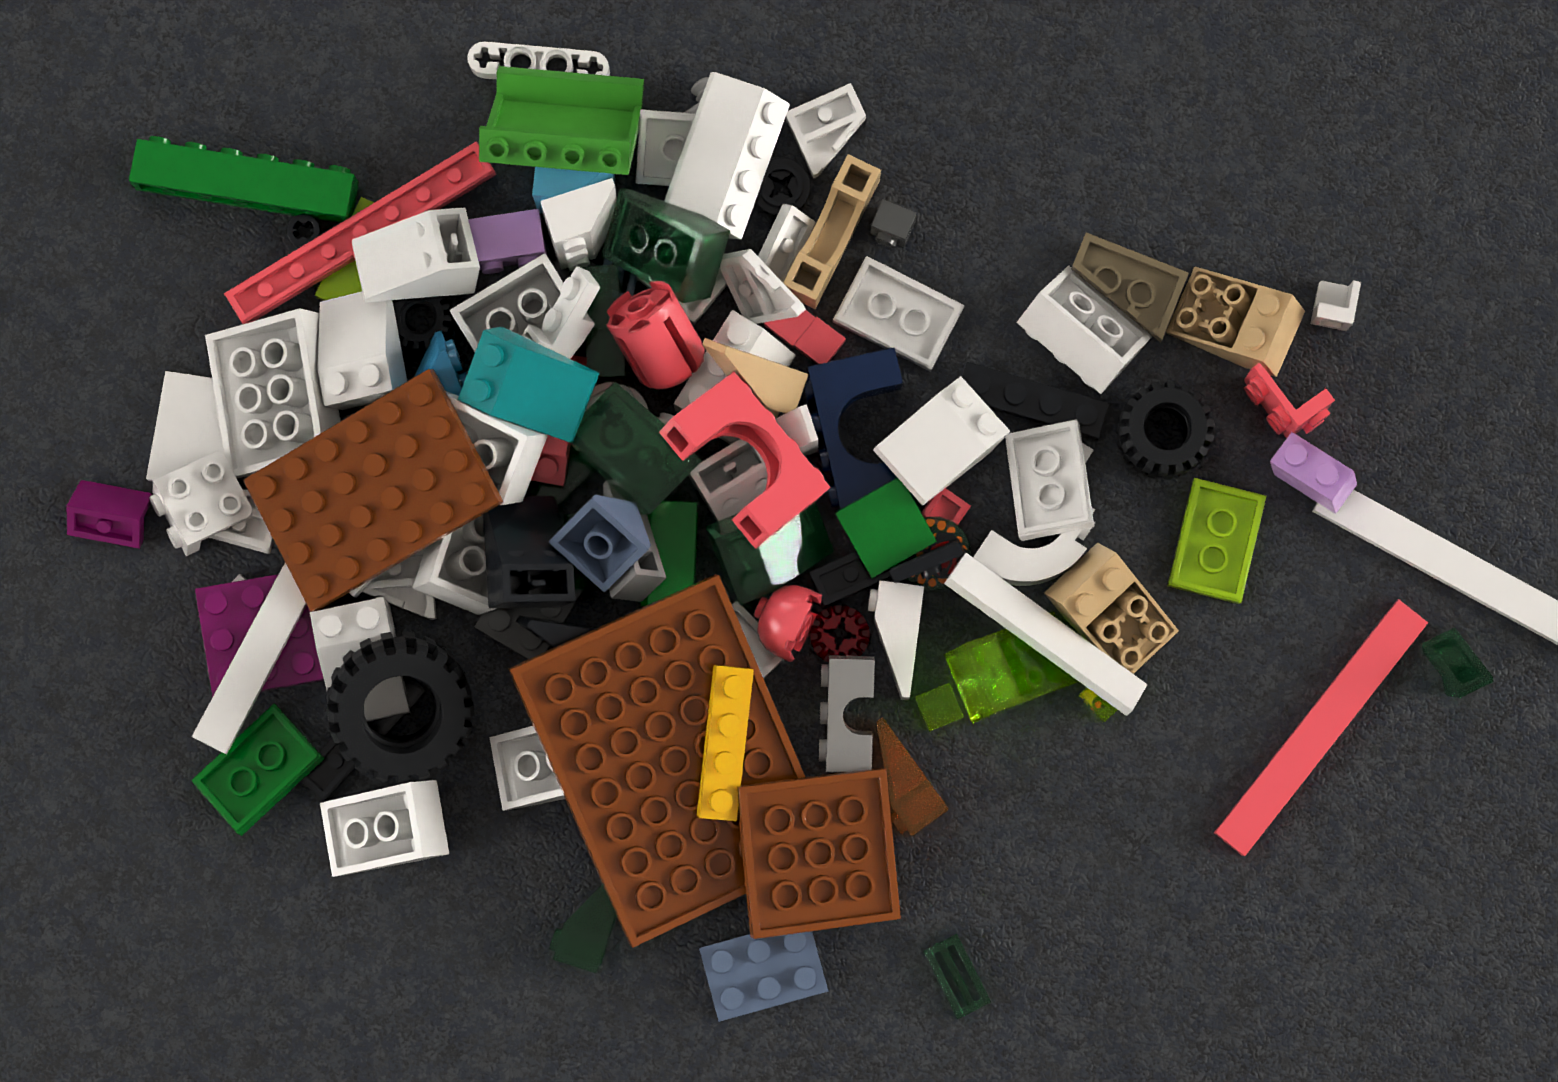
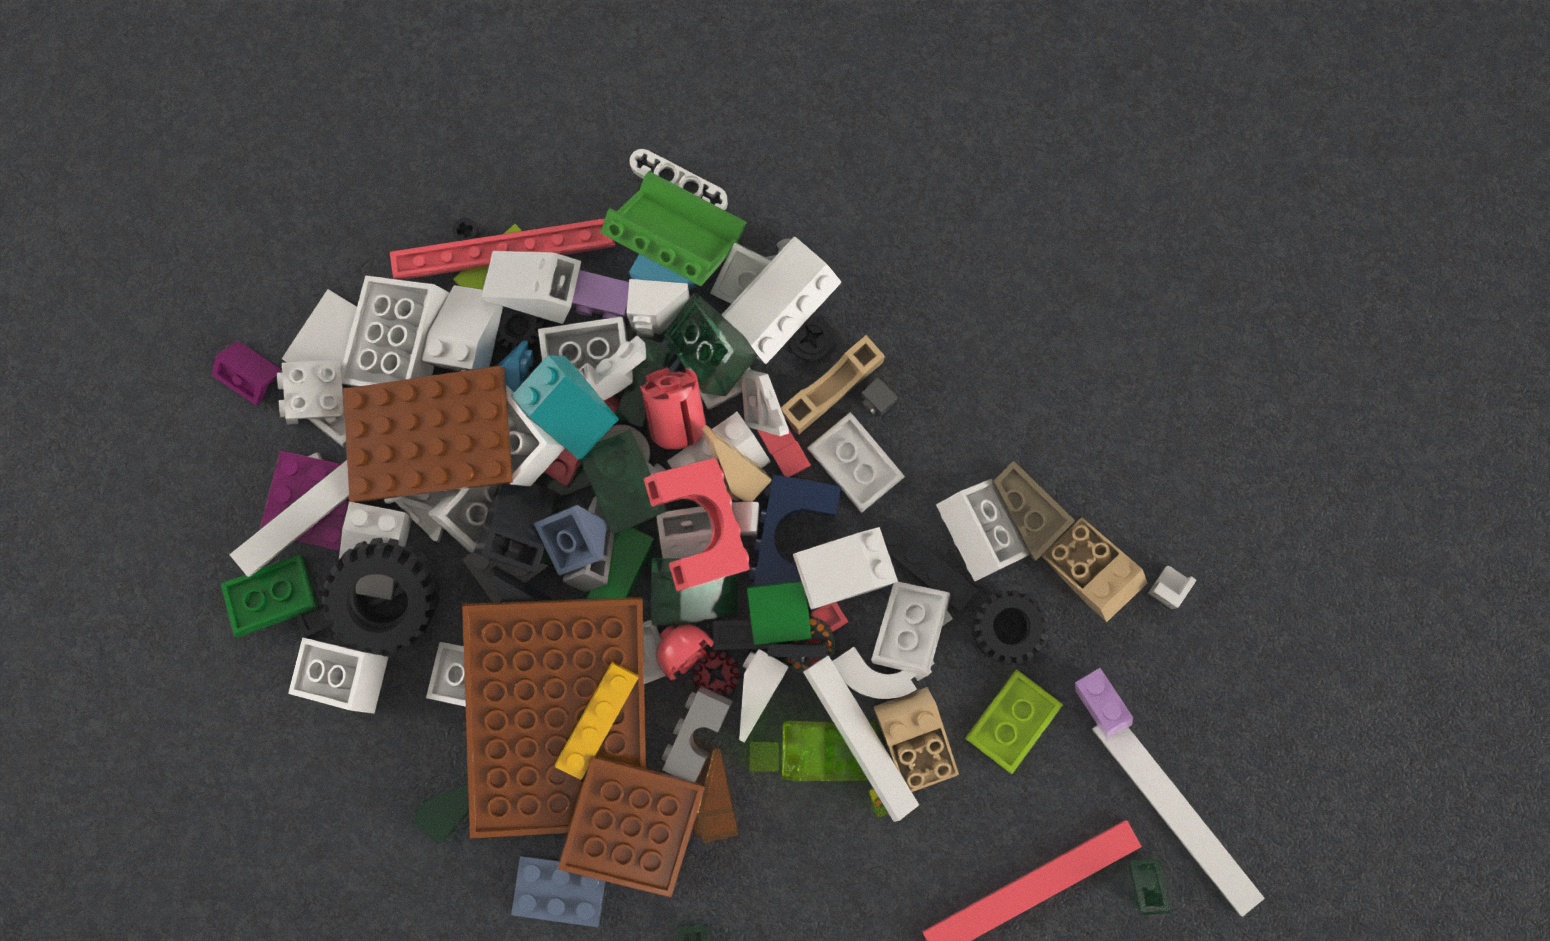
camera: 25 degrees right, 0 degrees up
green brick [129,136,359,223] -> none
white plate [758,204,816,282] -> none
white wing [785,83,866,179] -> none
coral bracket [1244,363,1335,438] -> none

